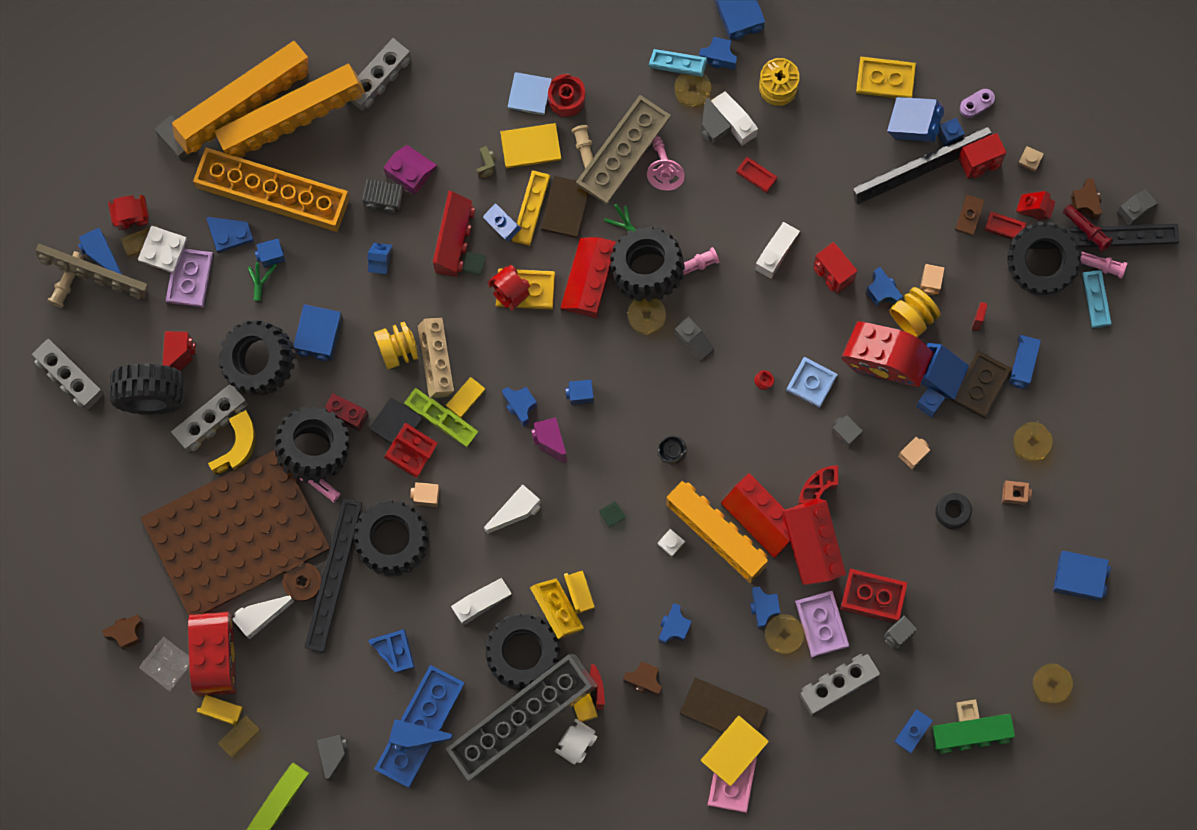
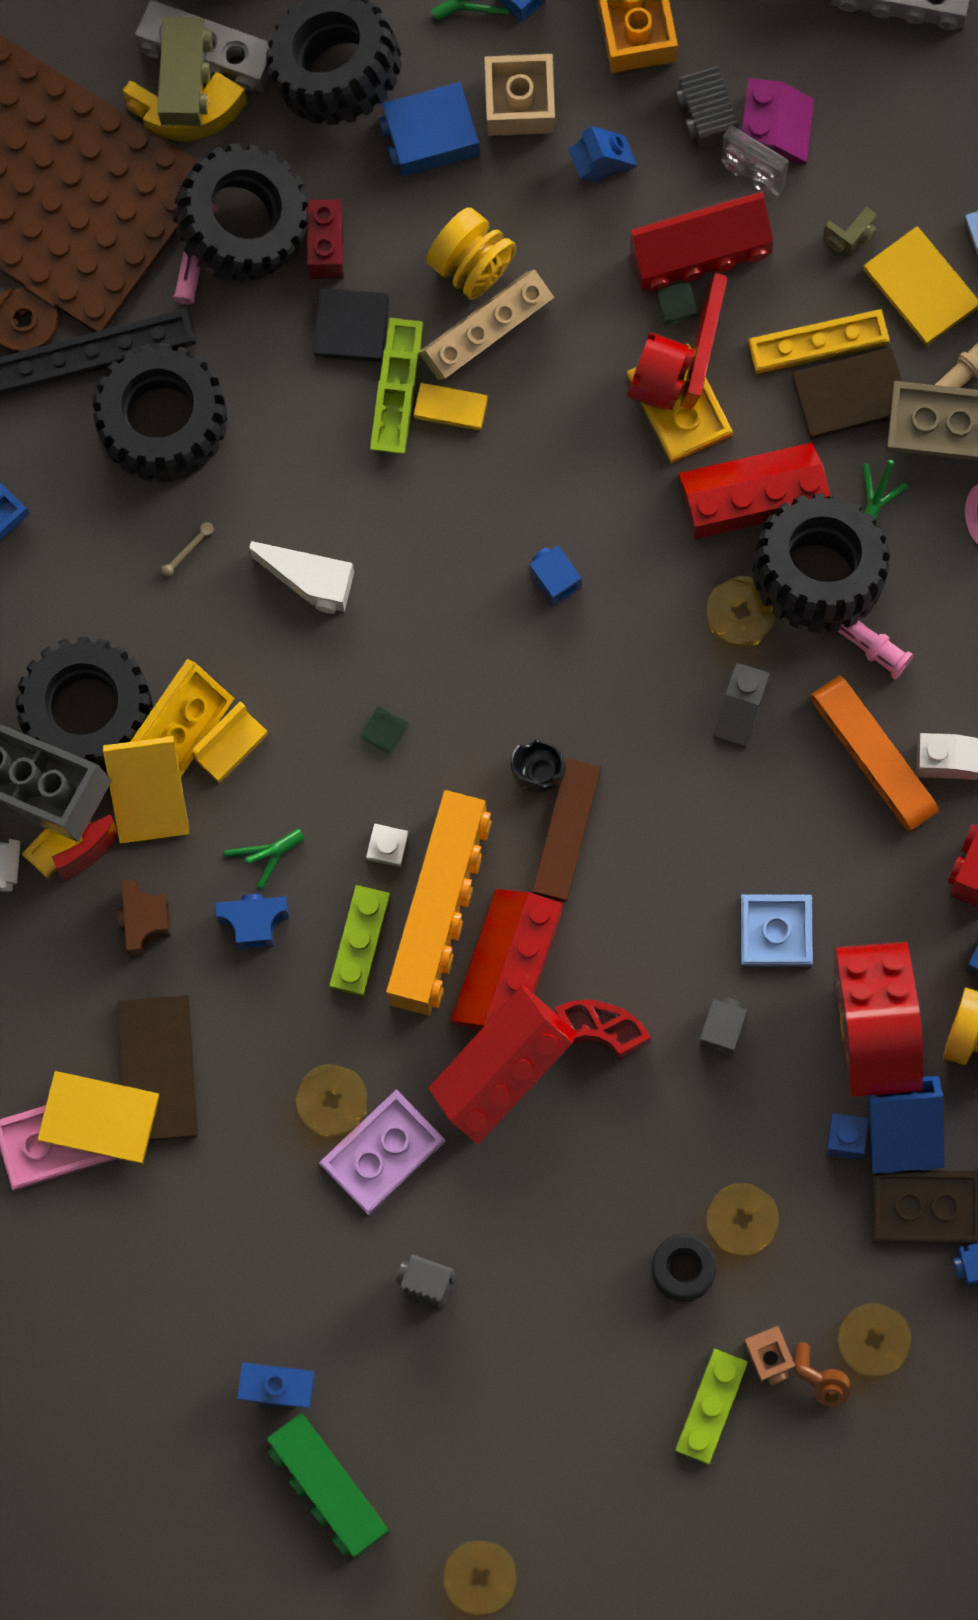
camera: 65 degrees right, 0 degrees up
red slope [384,423,438,478] -> none
light nougat brick [410,482,440,507] -> none
white slope [451,578,512,626] -> none
brick [483,203,521,242] -> none
blue brick [502,387,537,426] -> none
magenta slope [531,417,567,463] -> none
blue brick [750,587,780,629] -> none
red tile [754,370,774,390] -> none
light grey brick [799,654,880,716] -> none
red brick [840,569,908,623] -> none
light nougat brick [898,437,930,469] -> none
tan plate [956,699,980,722] -> none
blue brick [1053,551,1111,601] -> none
none -> yellow tile [103,736,189,844]
none -> olive brick [158,17,212,126]
none -> dark tan hinge [160,522,214,578]
none -> green plant [223,828,305,889]
none -> lime plate [329,885,391,997]
none -> tan brick [485,54,555,136]
none -> reddish brown tile [533,758,601,902]
none -> lime plate [675,1348,748,1465]
none -> red tile [680,273,727,410]
none -> clear yellow plate [706,1183,779,1256]
none -> clear plate [721,125,788,196]
none -> dark orange plate [795,1342,850,1407]
none -> orange beam [810,675,939,832]

